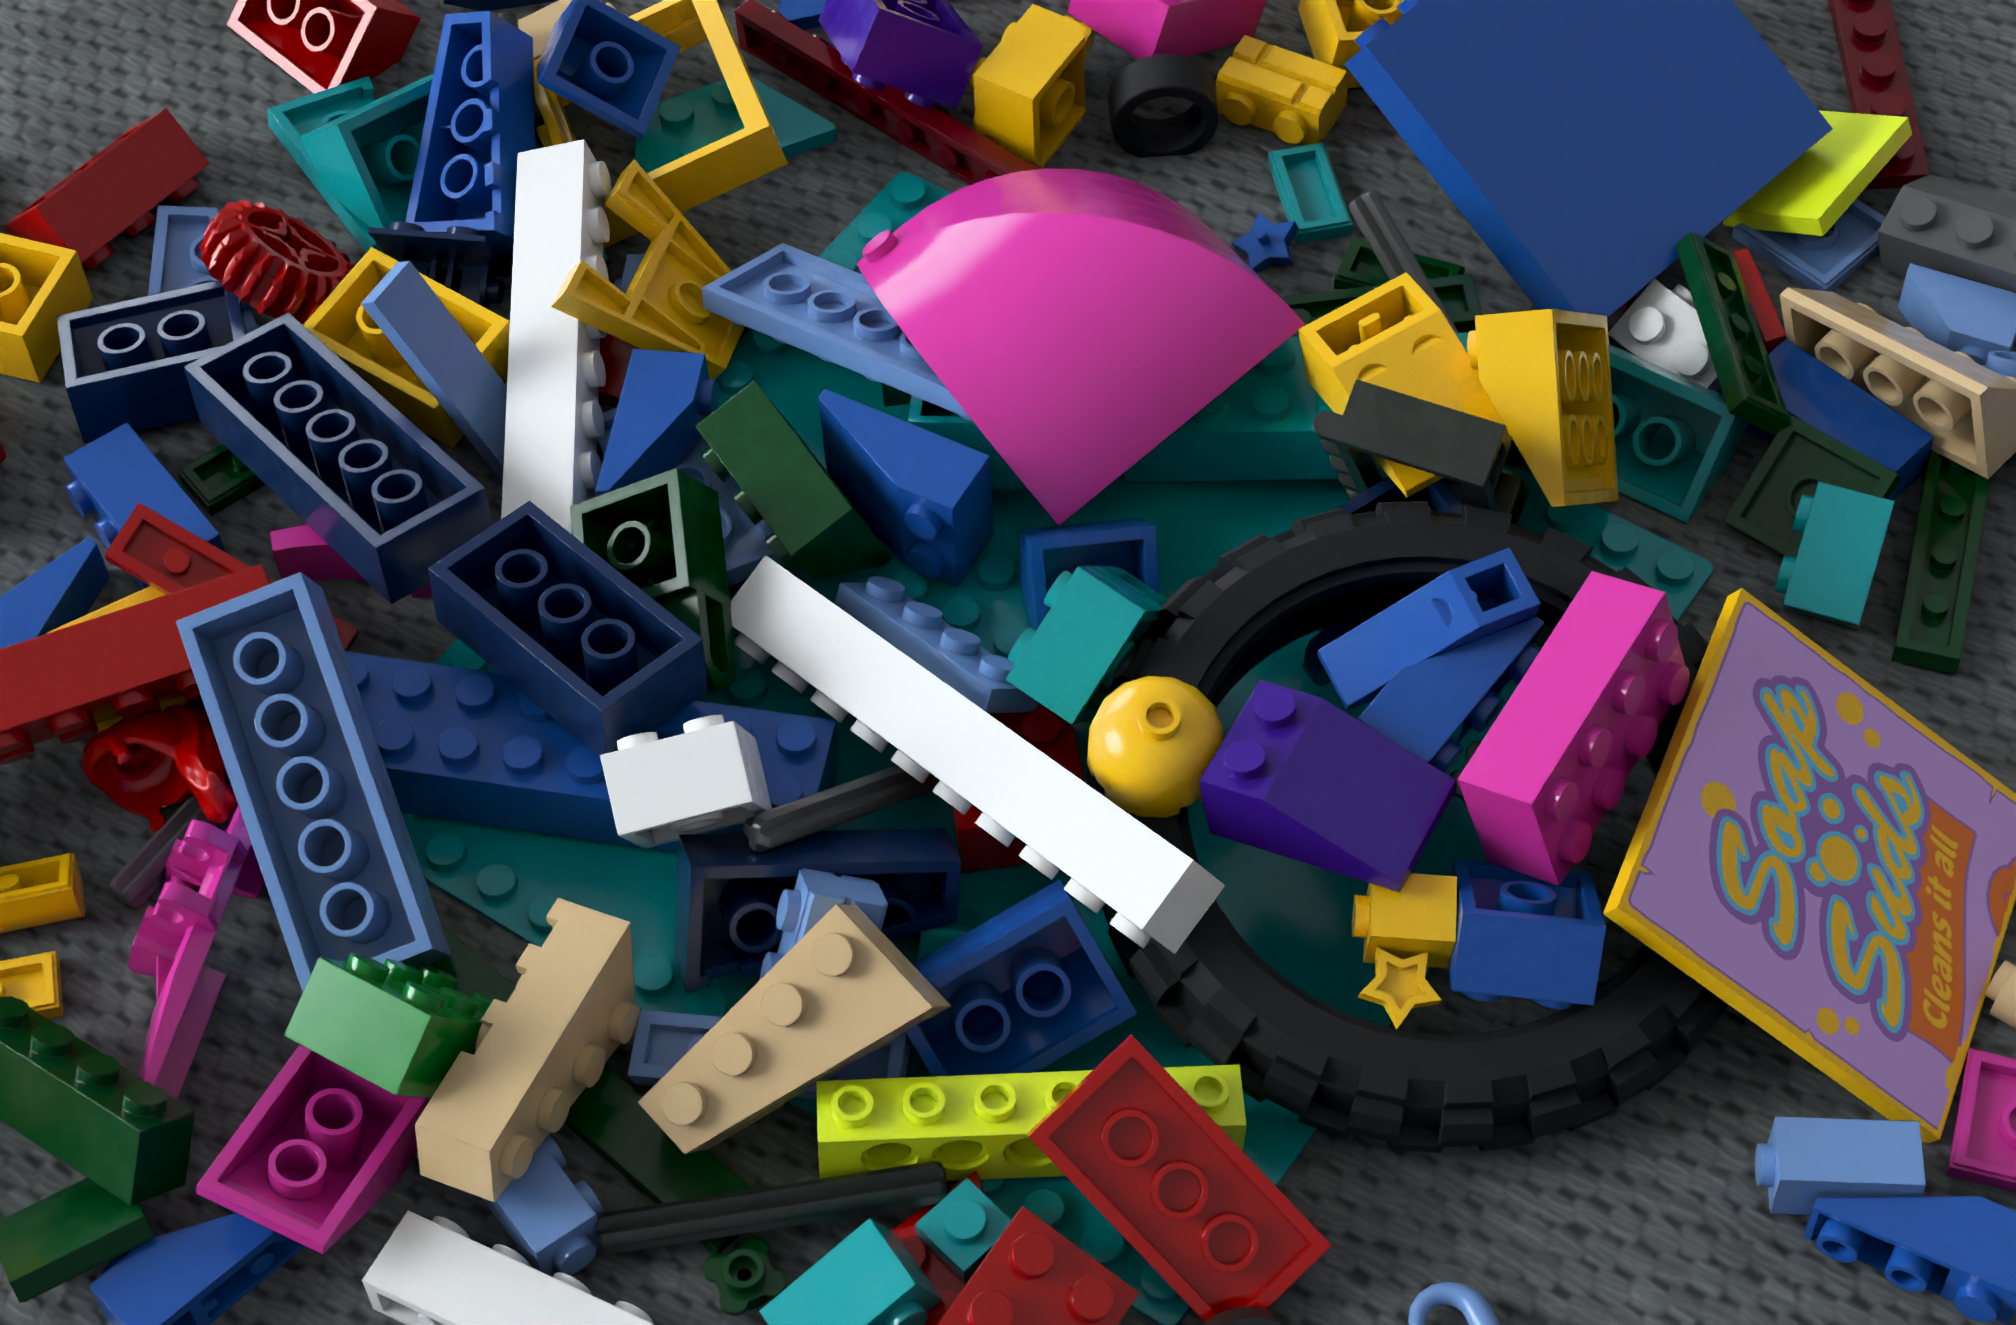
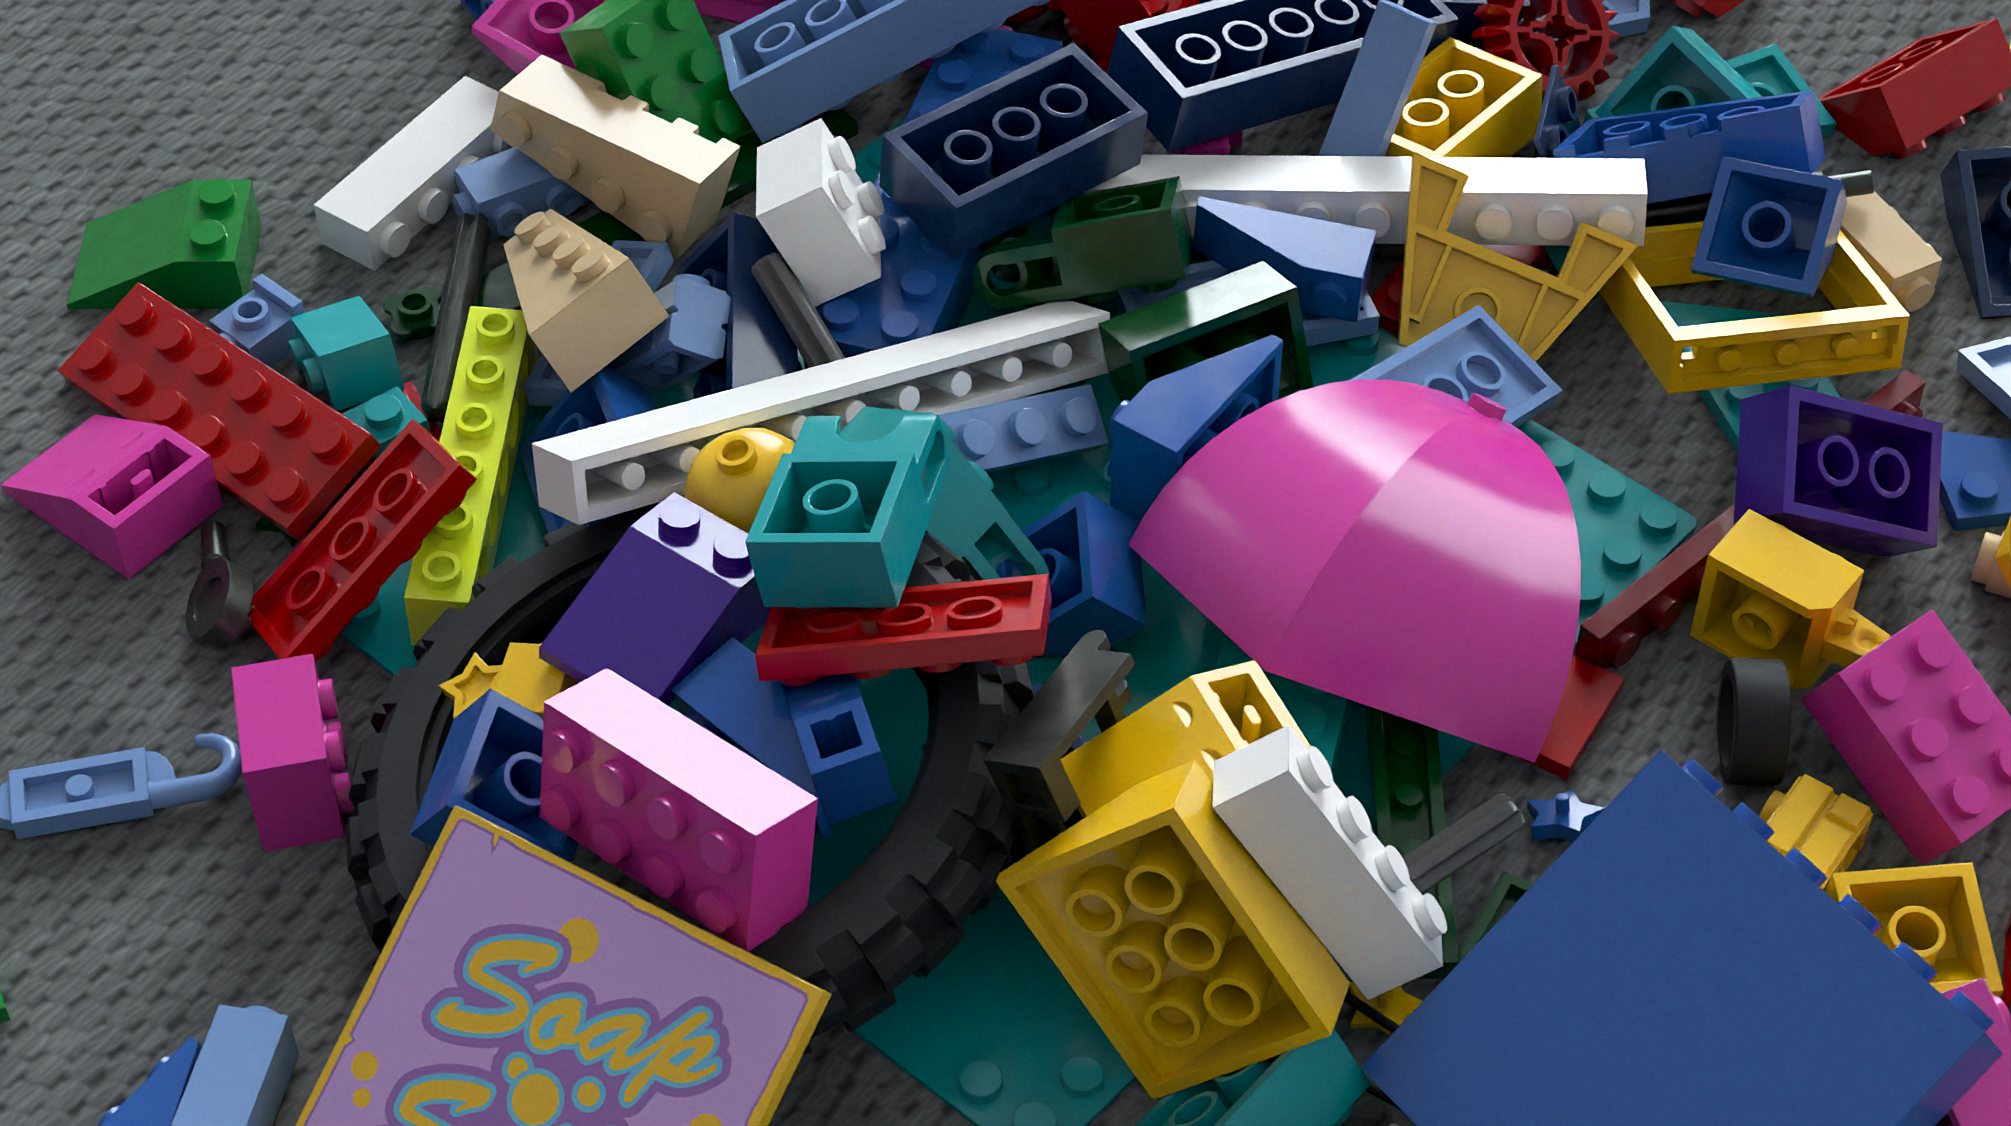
camera: 95 degrees right, 5 degrees down
none -> dark pink brick [231,654,354,852]
none -> teal brick [745,414,950,609]
none -> red plate [755,574,1052,686]
none -> white brick [1213,725,1447,1000]

